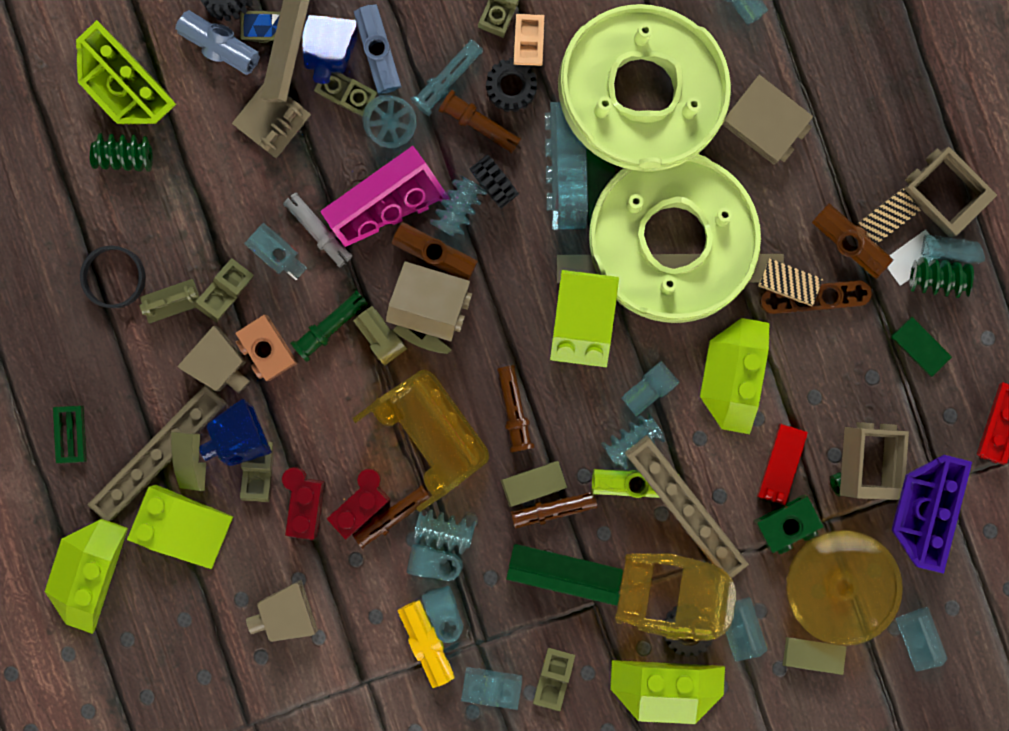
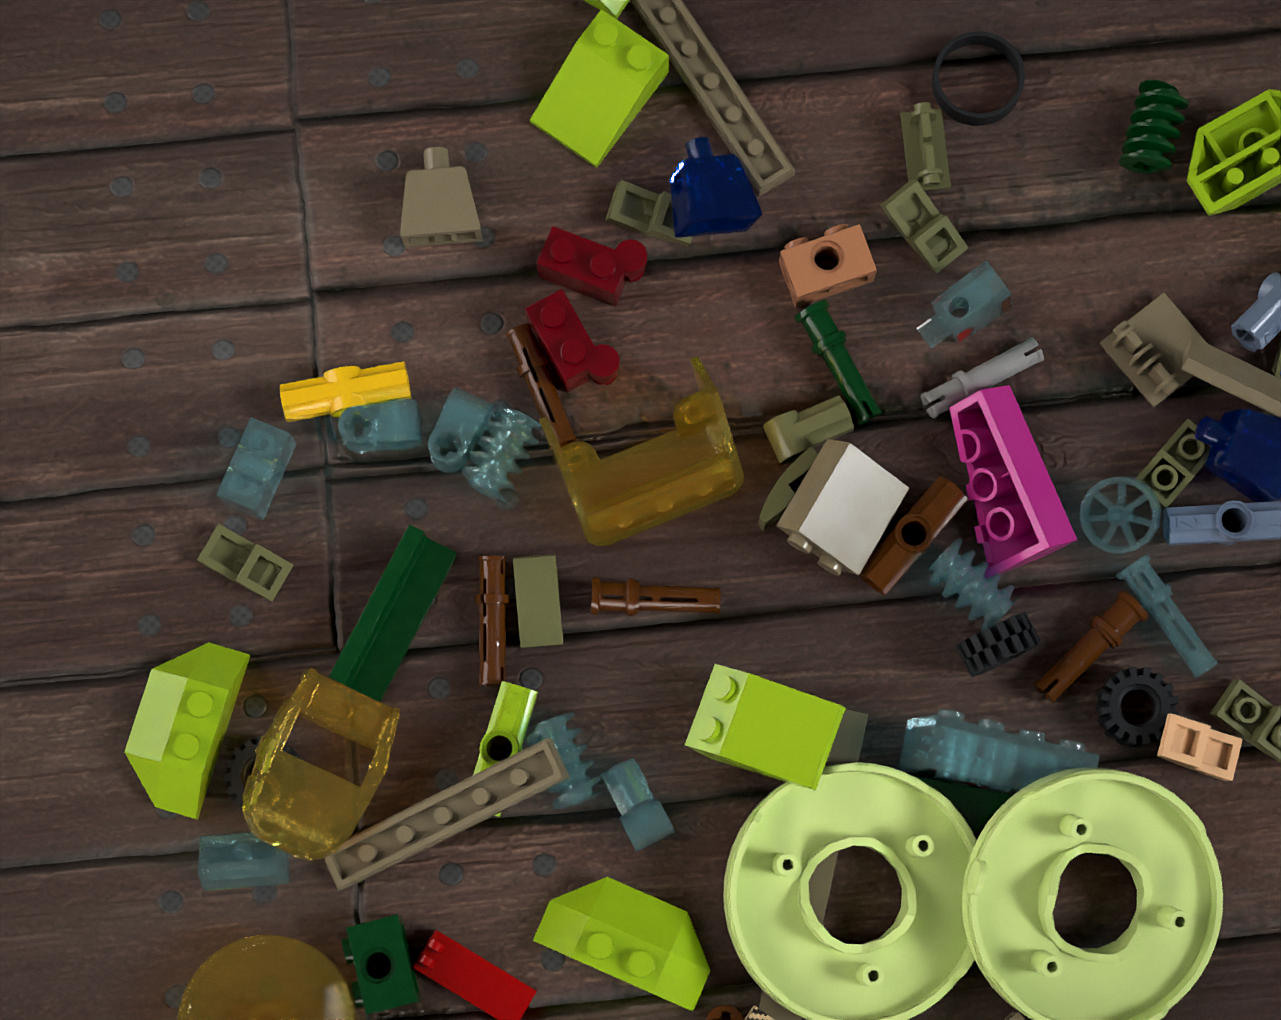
camera: 105 degrees right, 10 degrees down
olive slope [171,432,206,491] -> none
dark tan torso [177,326,250,394] -> none
olive slope [783,637,847,675] -> none

